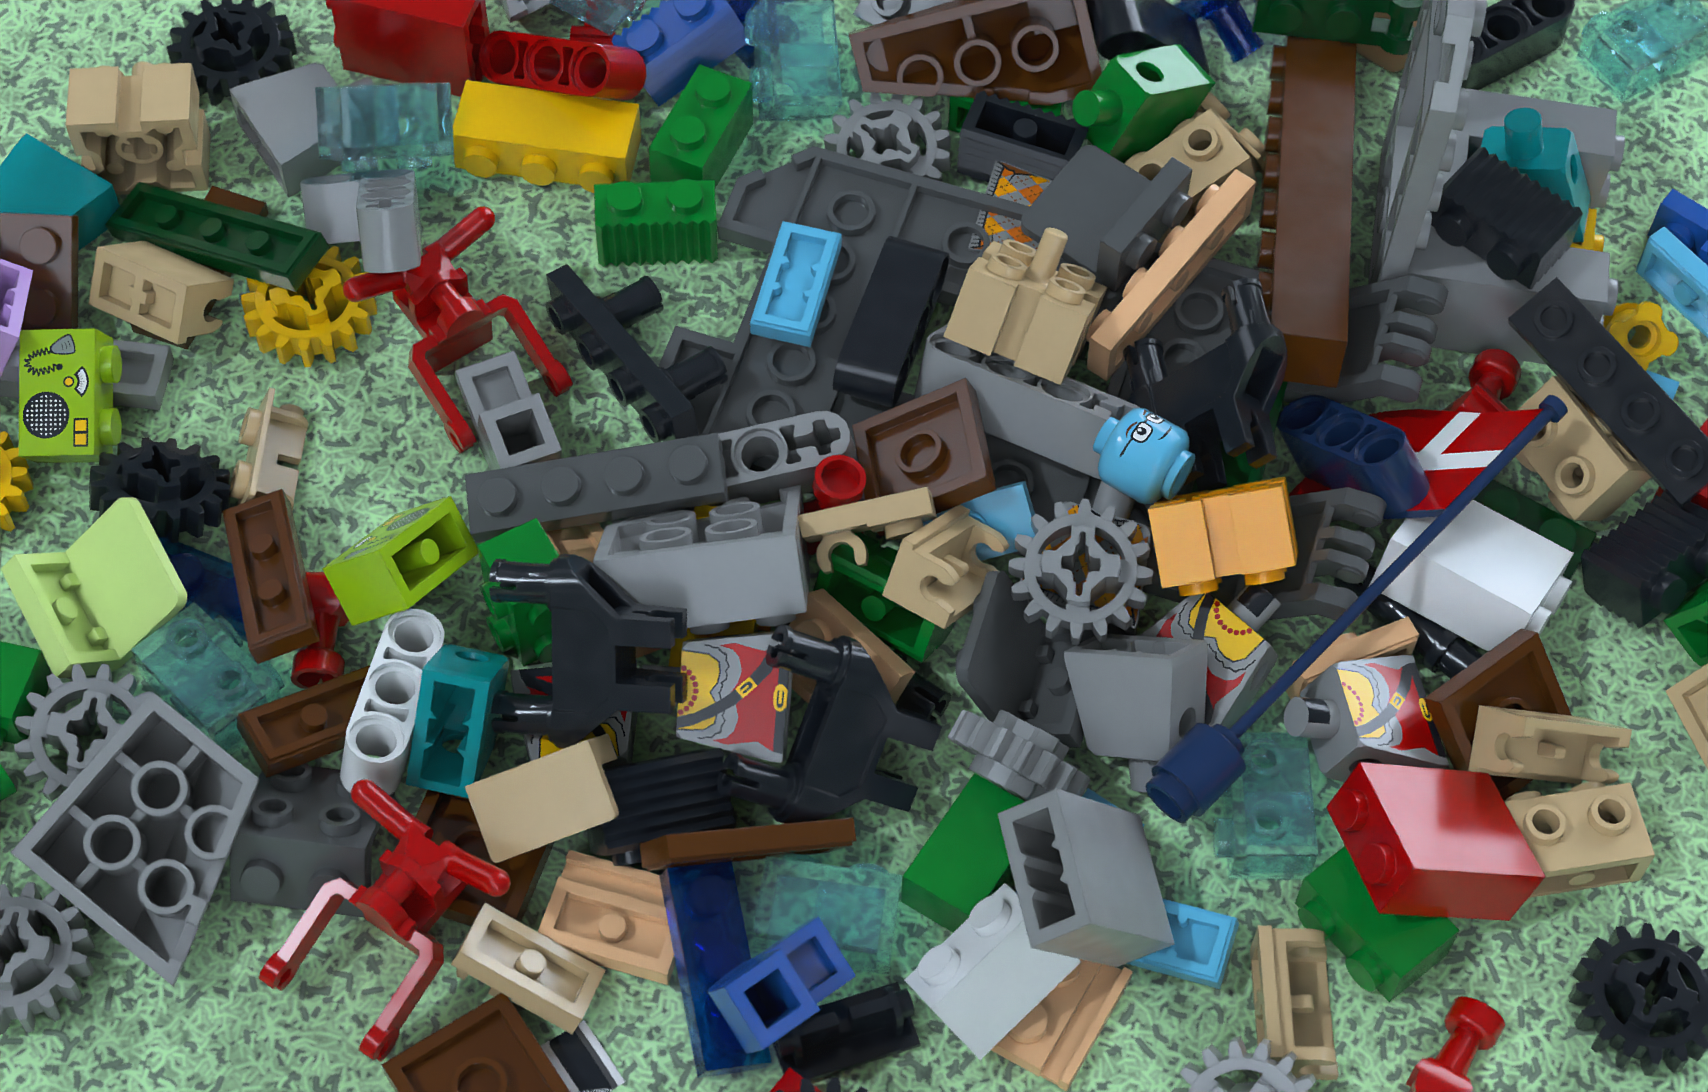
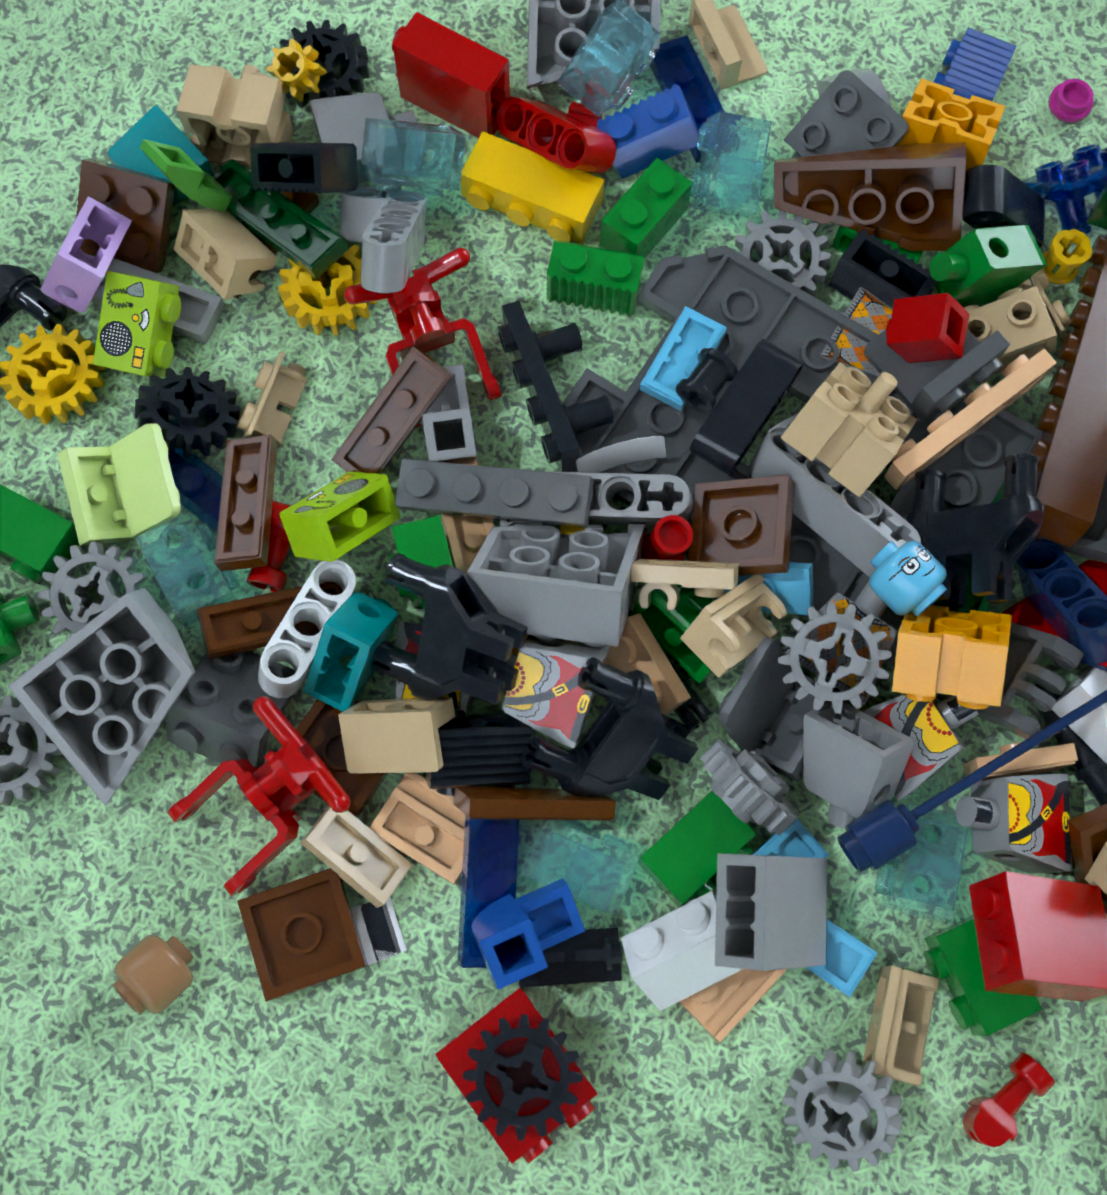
camera: 15 degrees right, 15 degrees up
none -> bright green slope [140,139,232,212]
none -> black brick [250,142,358,194]
none -> yellow gear [266,39,326,102]
none -> tile [331,346,454,474]
none -> white sticker [576,436,666,473]
none -> black bush [675,348,738,413]
none -> red brick [886,293,970,363]
none -> yellow bush [1042,229,1092,285]

